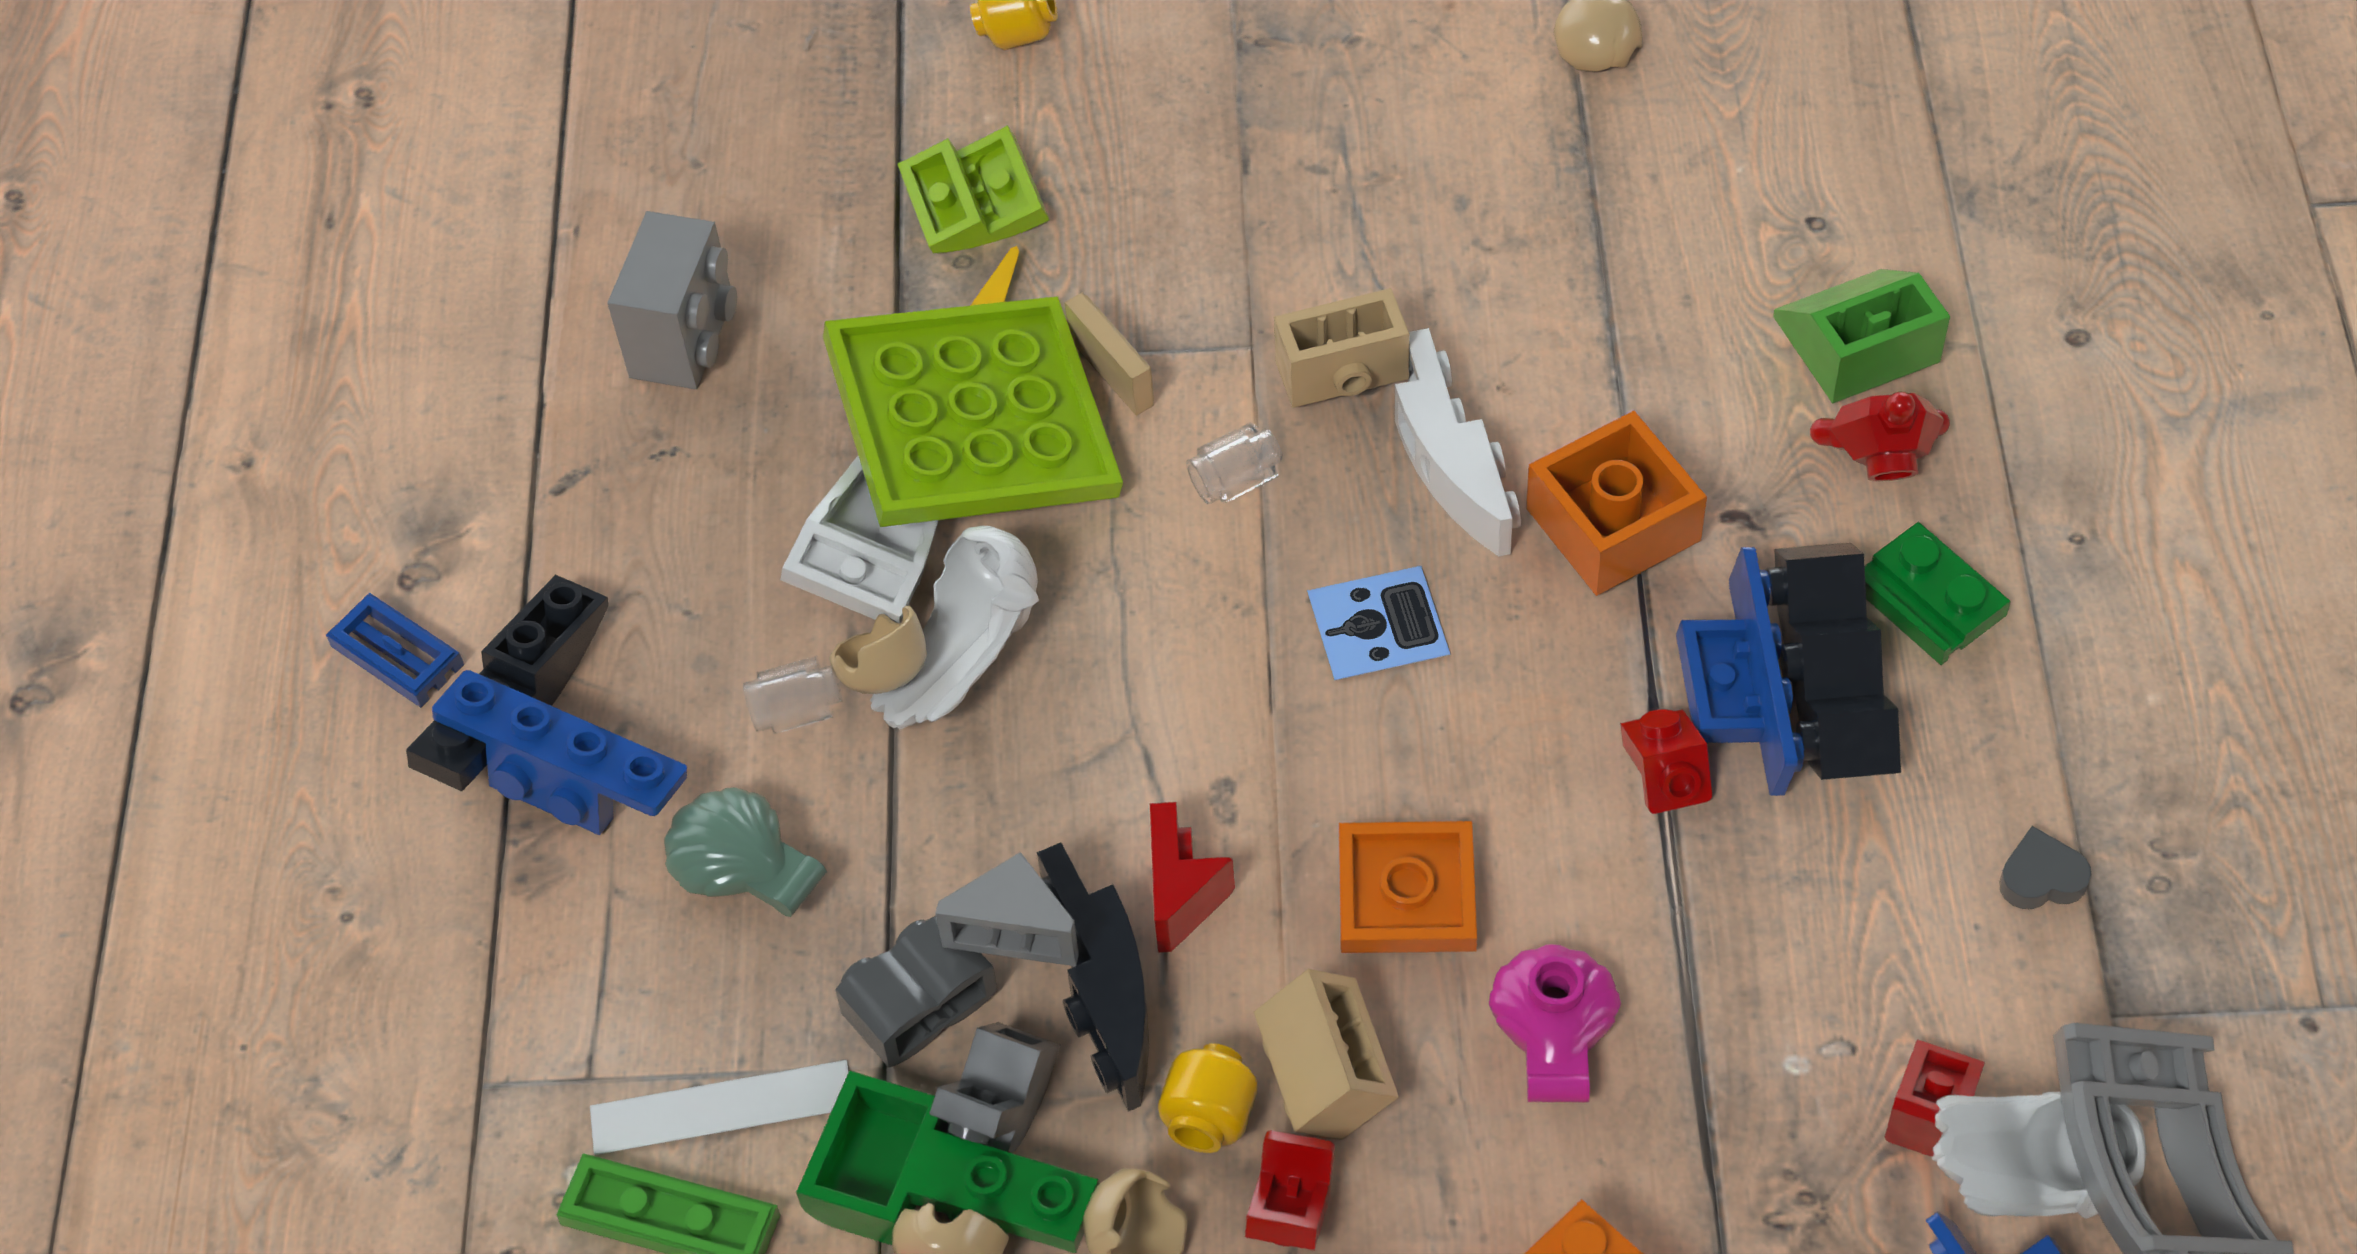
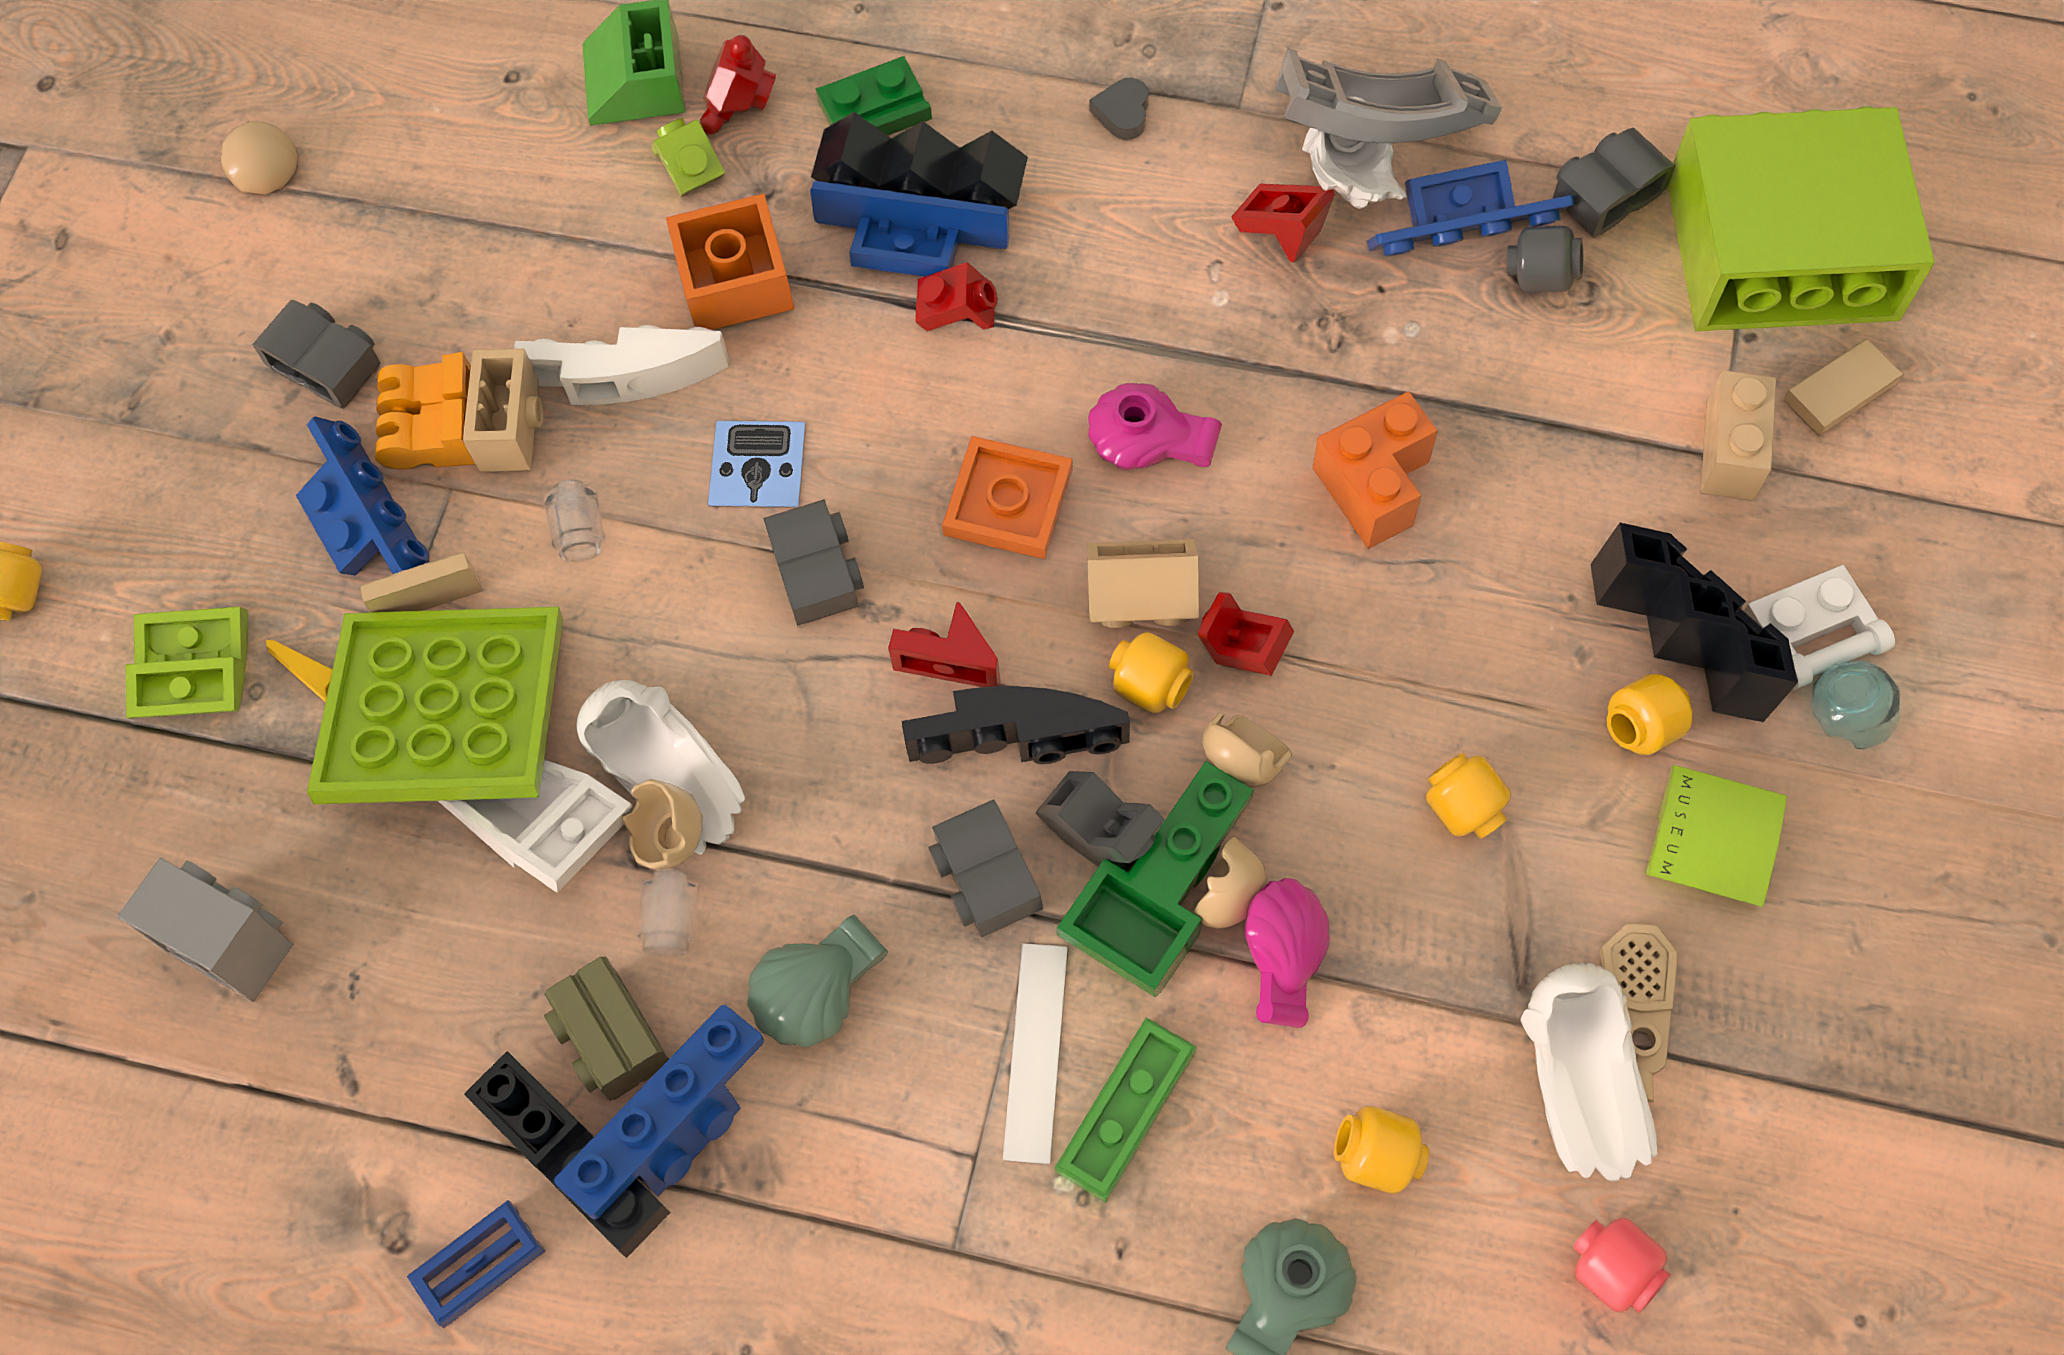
camera: 75 degrees left, 10 degrees up
light grey slope [935,852,1079,967] -> none
none -> dark grey brick [252,300,381,408]
none -> blue bracket [296,416,430,576]
none -> light orange legs [375,352,476,470]
none -> olive brick [544,956,669,1101]
none -> lime bracket [651,118,725,197]
none -> dark grey brick [763,499,864,626]

